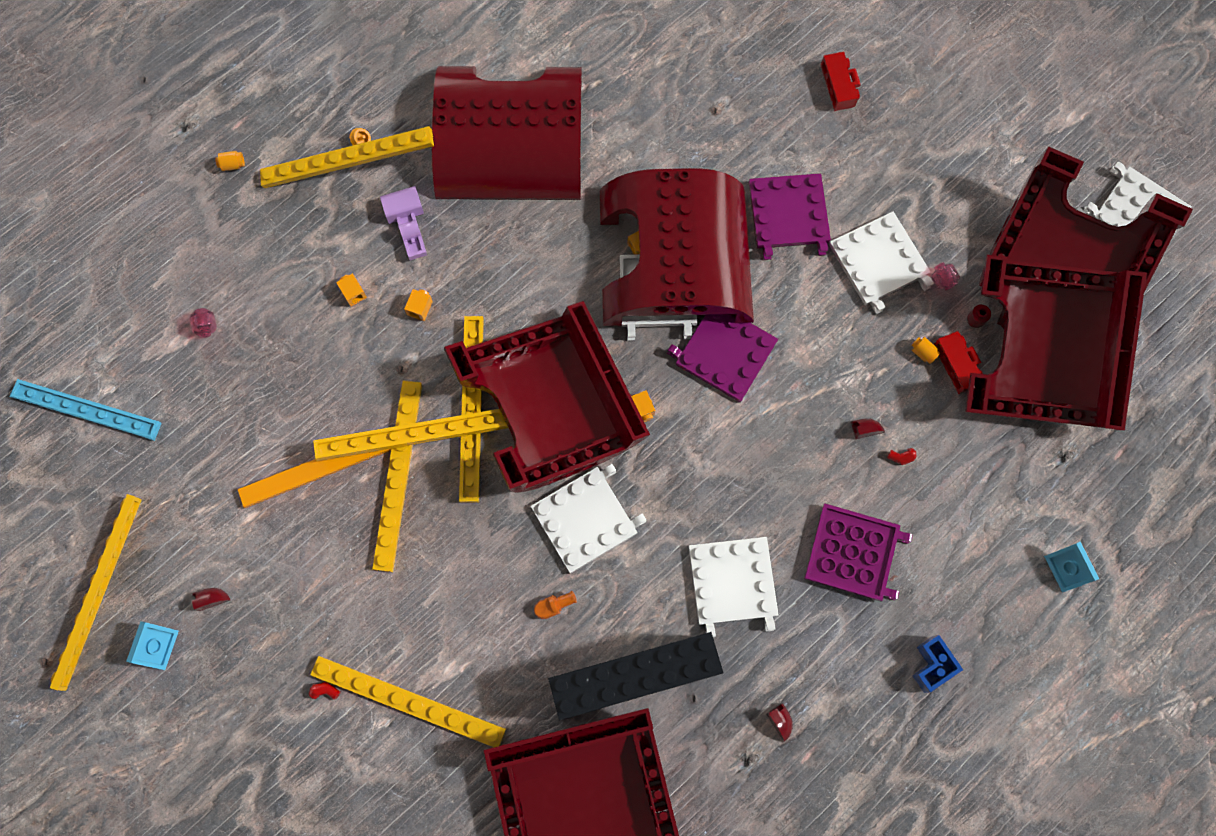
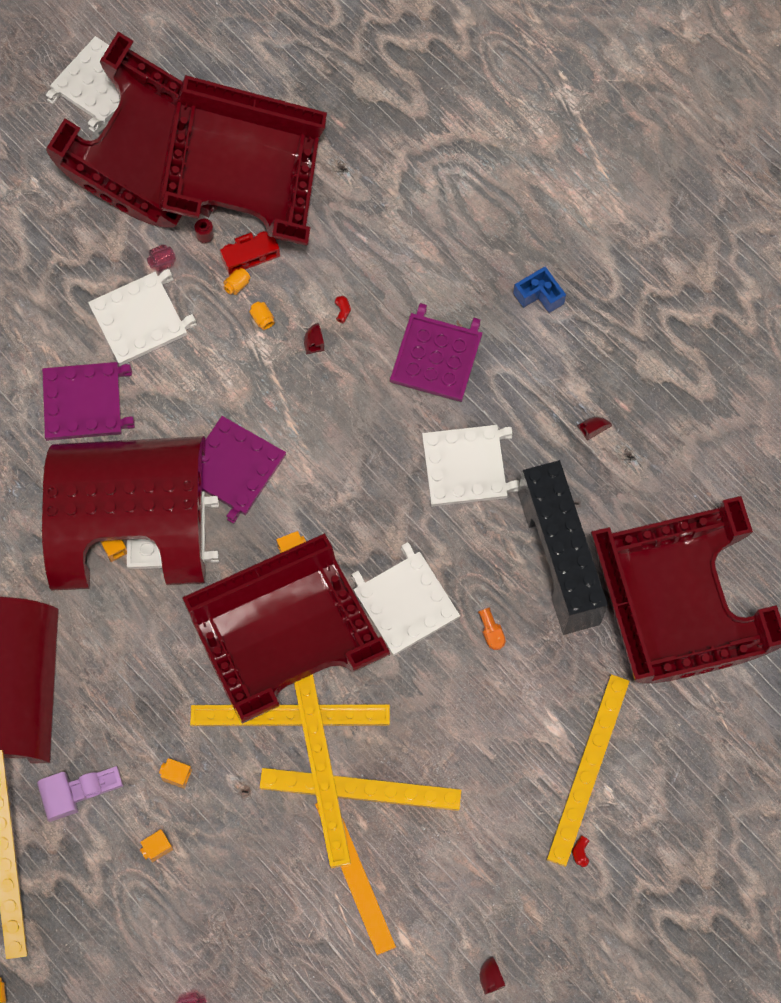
camera: 90 degrees left, 5 degrees down
medium azure tile [1044,542,1099,593] -> none
none -> light orange brick [249,302,275,330]

